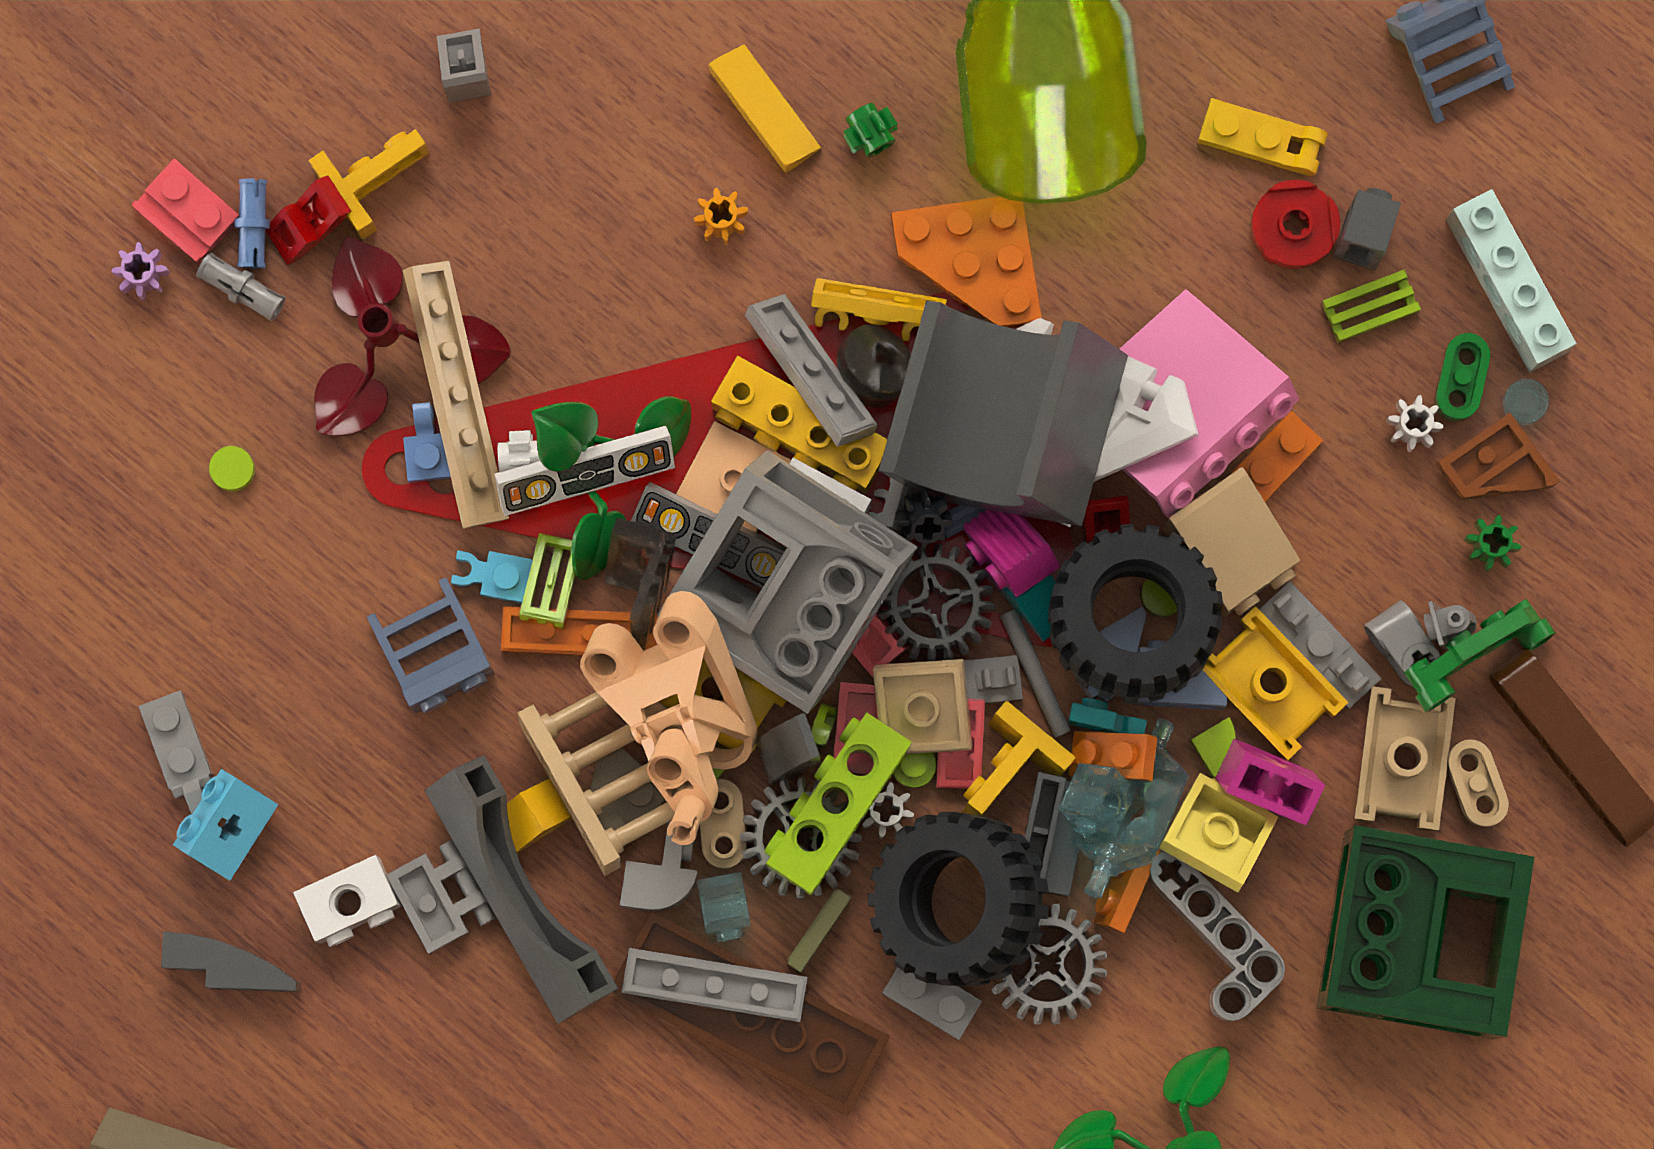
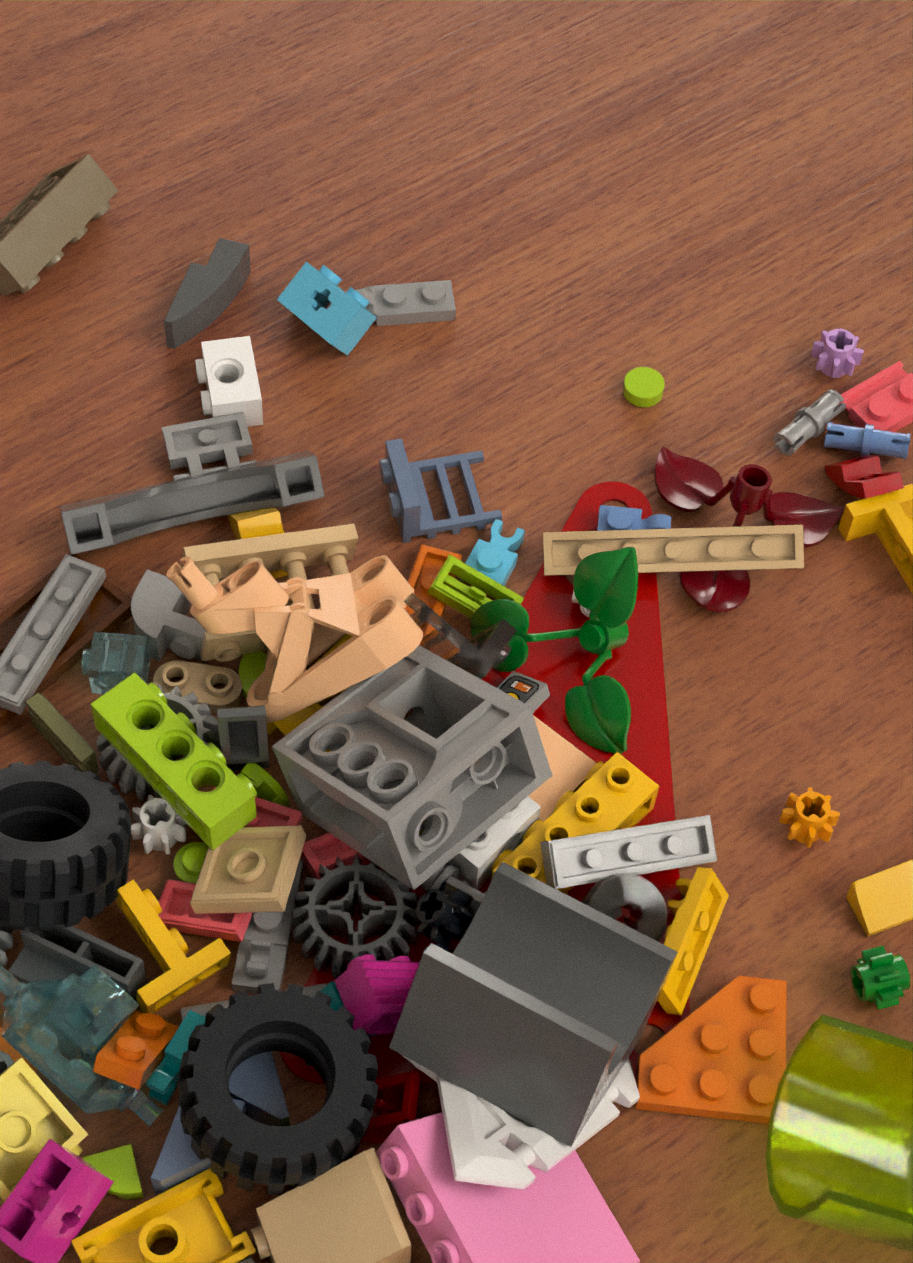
camera: 100 degrees right, 25 degrees down
tile [494,426,675,516] -> none

